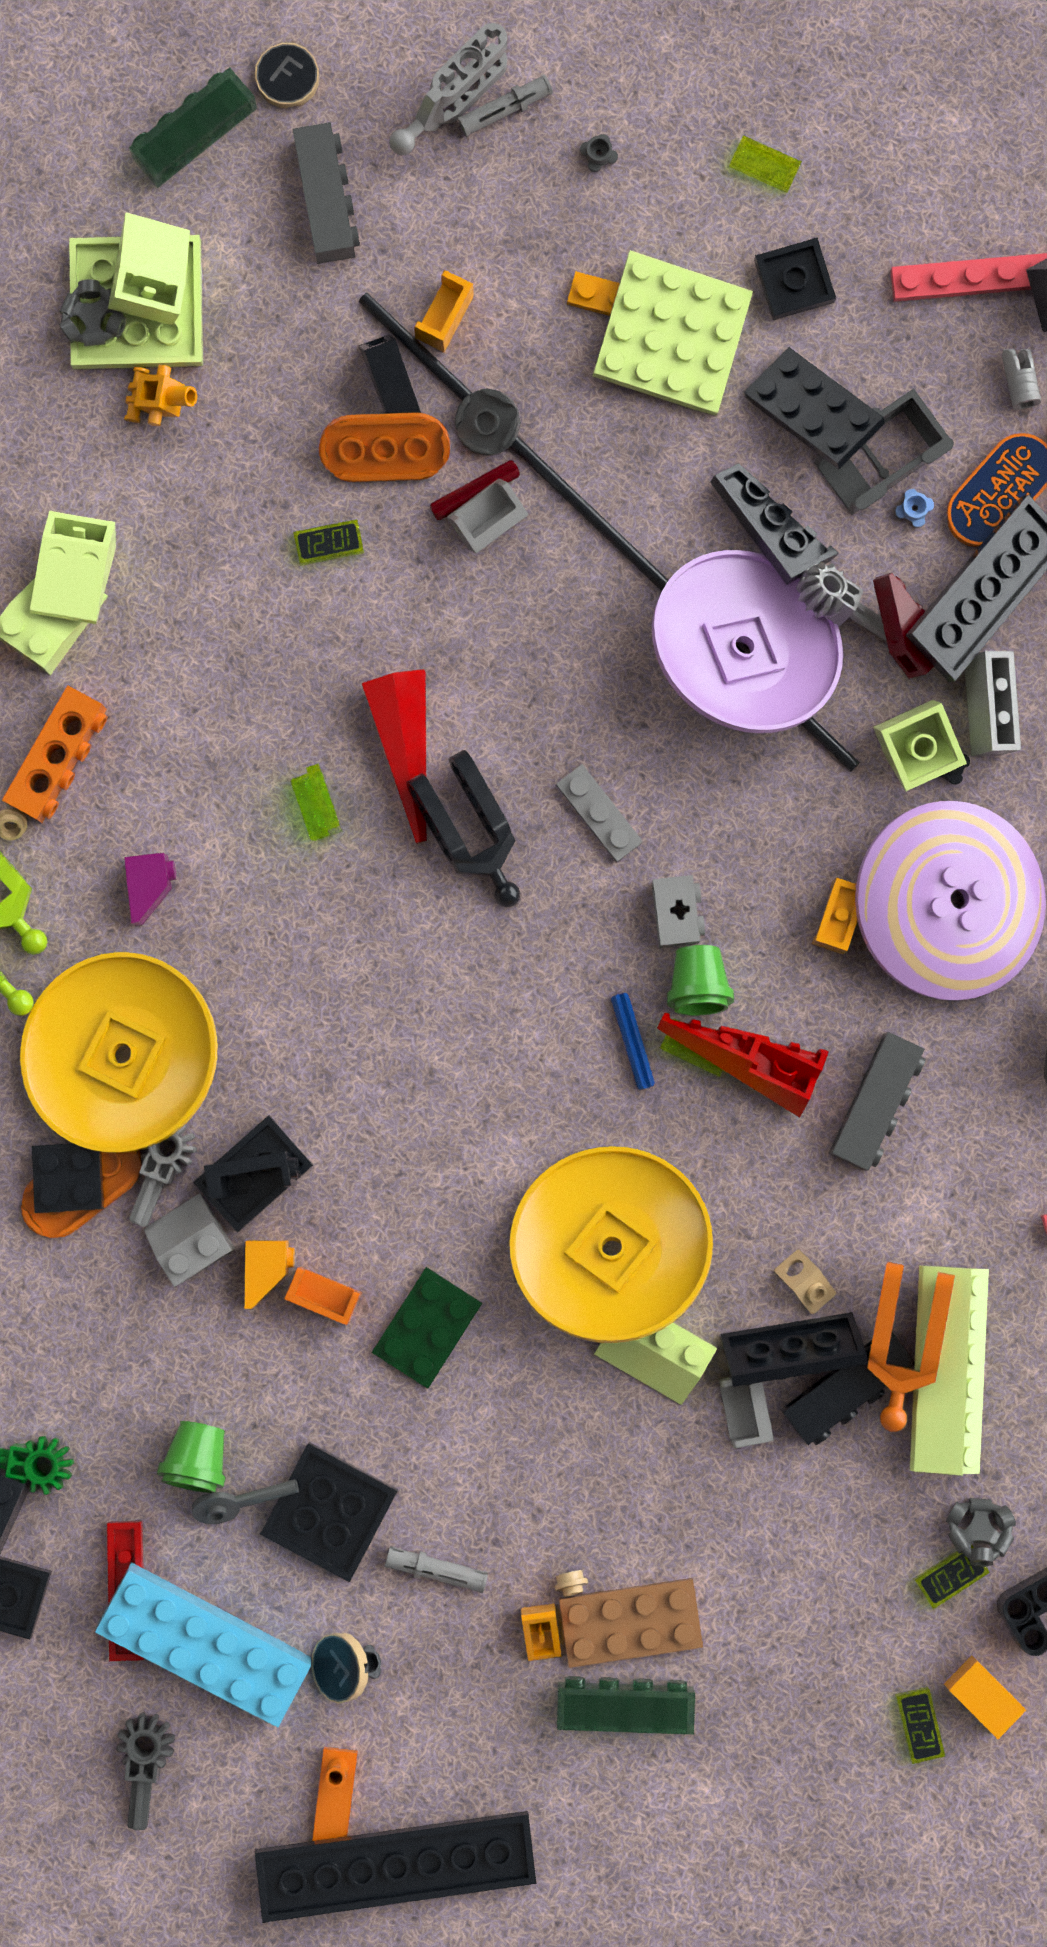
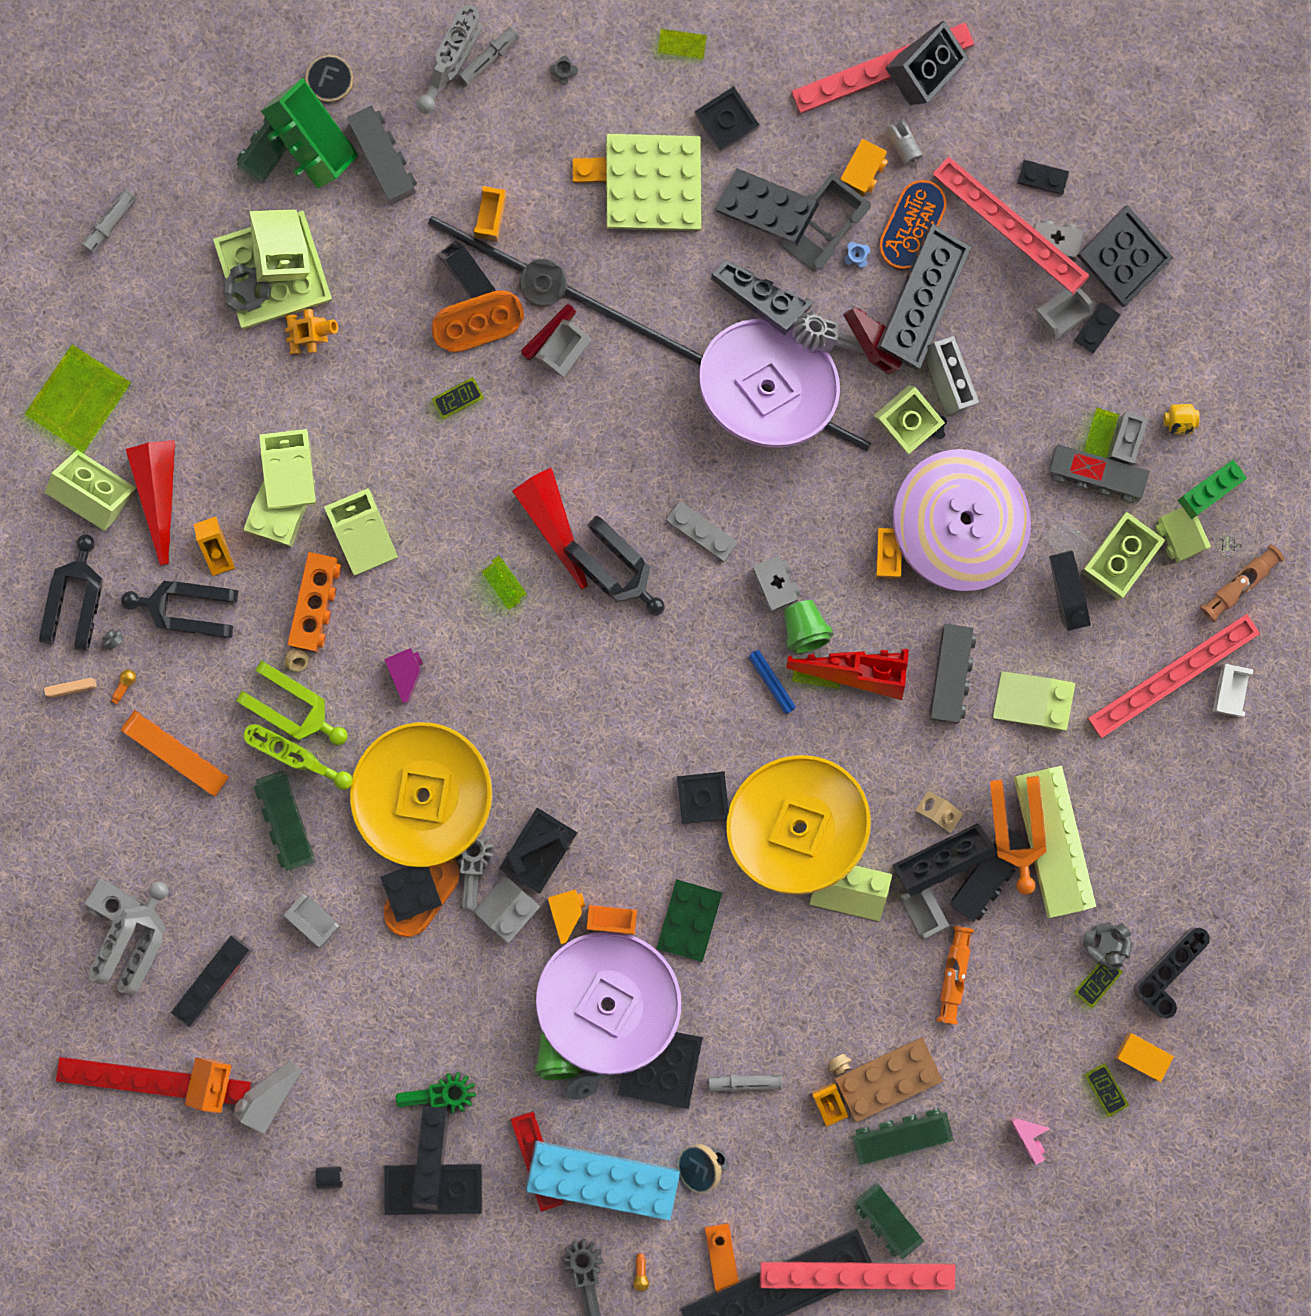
camera: 15 degrees left, 0 degrees up
none -> green piece [261,77,359,189]
none -> yellowish green slope [324,488,398,576]
none -> lavender dish [536,931,681,1075]
none -> piece [633,1253,650,1292]
none -> black plate [677,771,729,824]
none -> coral plate [760,1262,955,1290]
none -> light orange brick [840,138,888,198]
none -> clear green brick [855,1182,924,1260]
none -> orange piece [936,926,974,1025]
none -> yellowish green slope [993,671,1075,732]
none -> bright pink slope [1010,1118,1049,1165]

